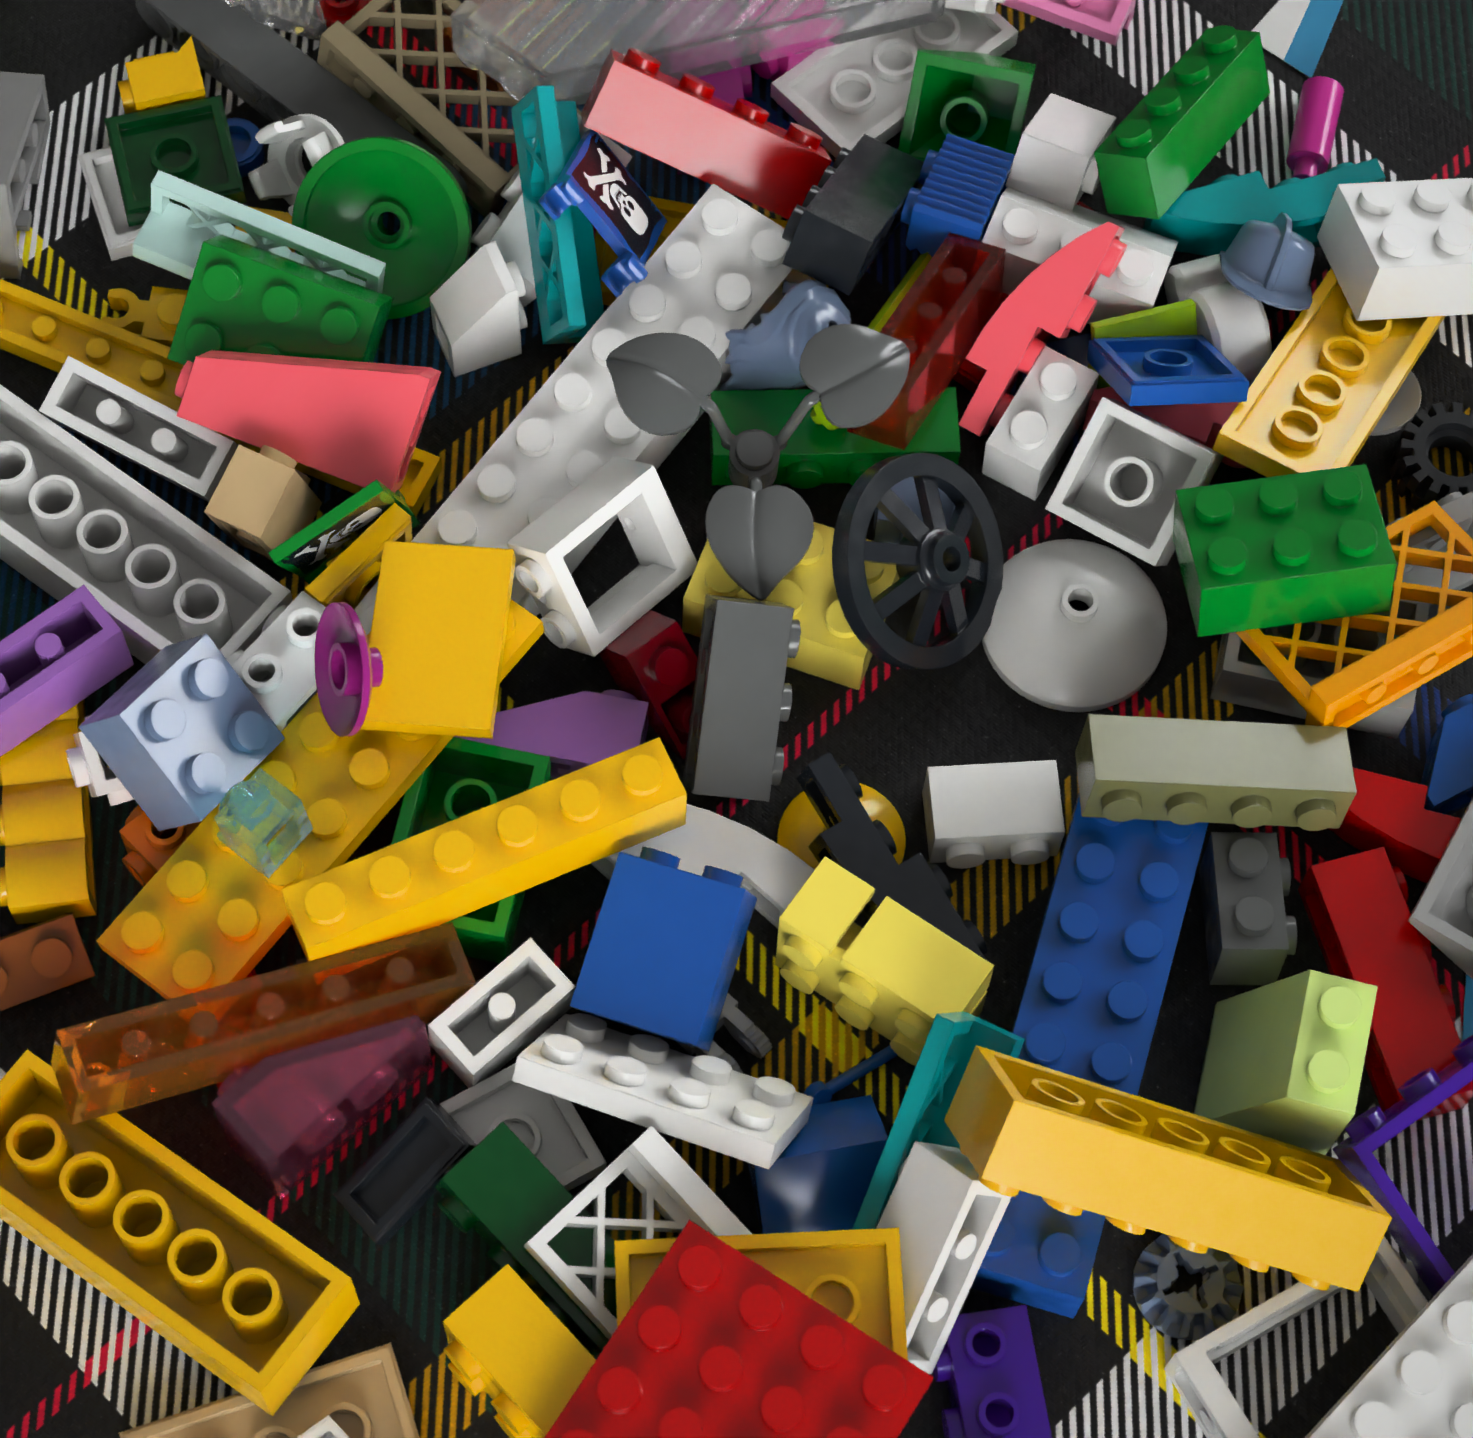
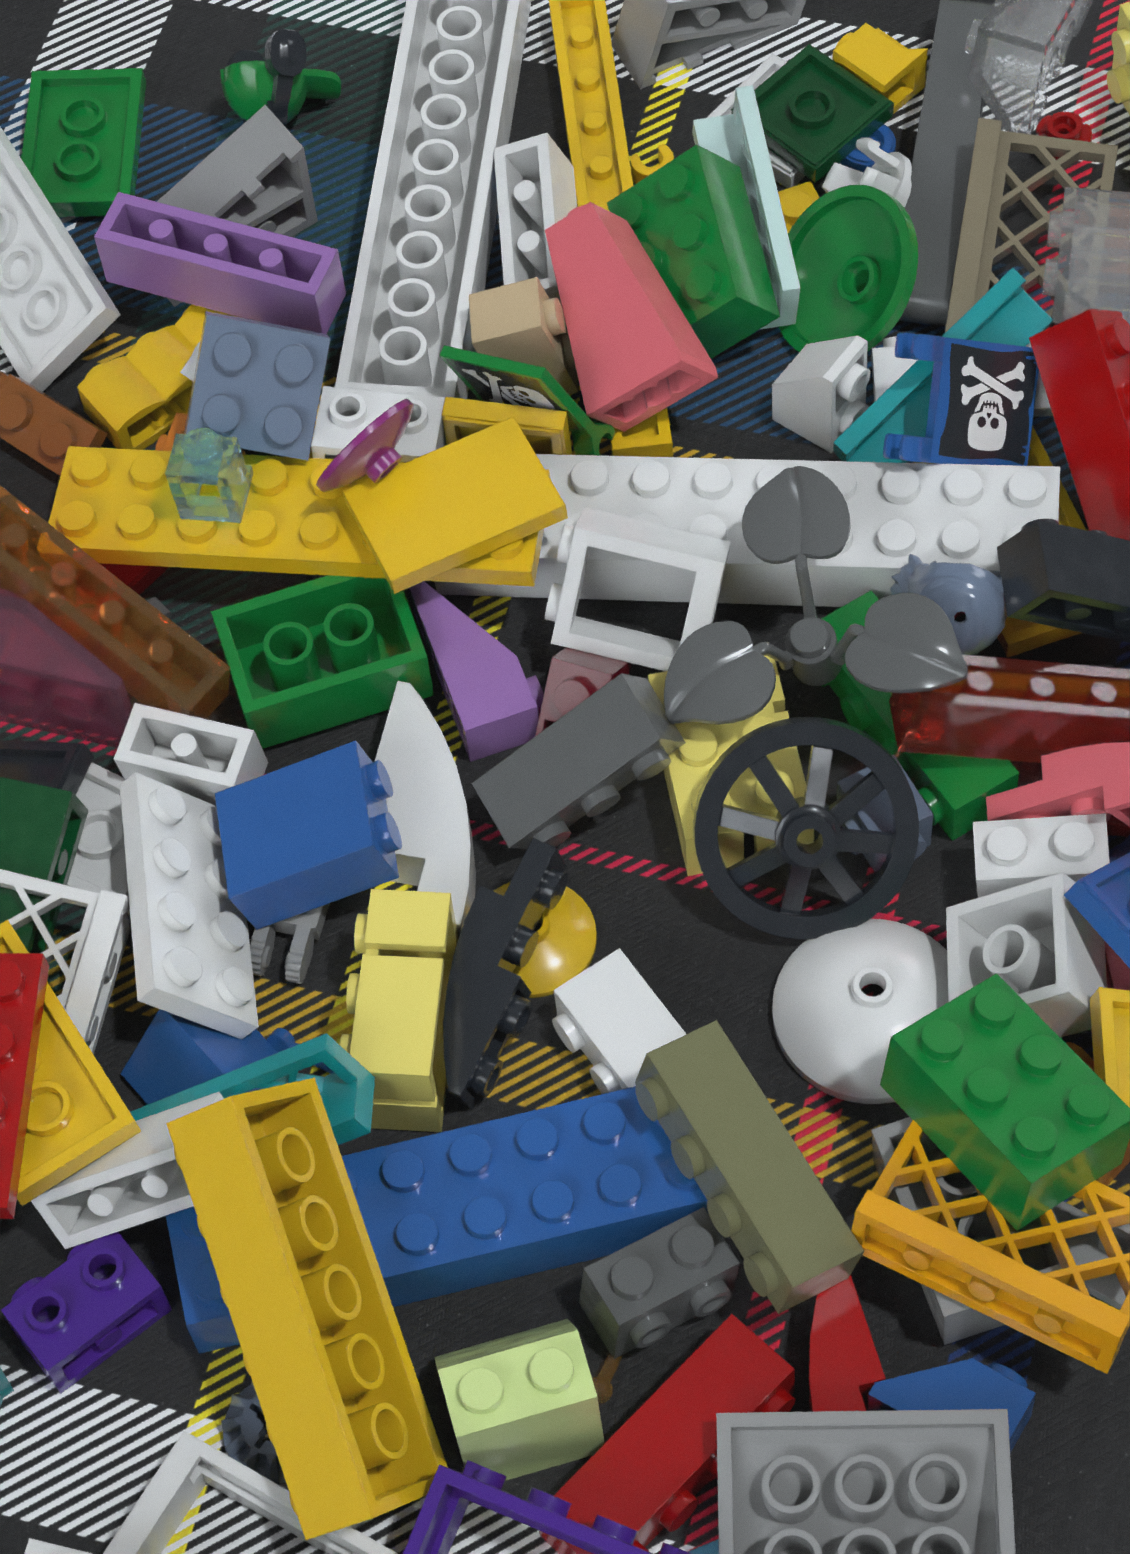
camera: 70 degrees right, 5 degrees down
yellow brick [281,737,687,976] -> none

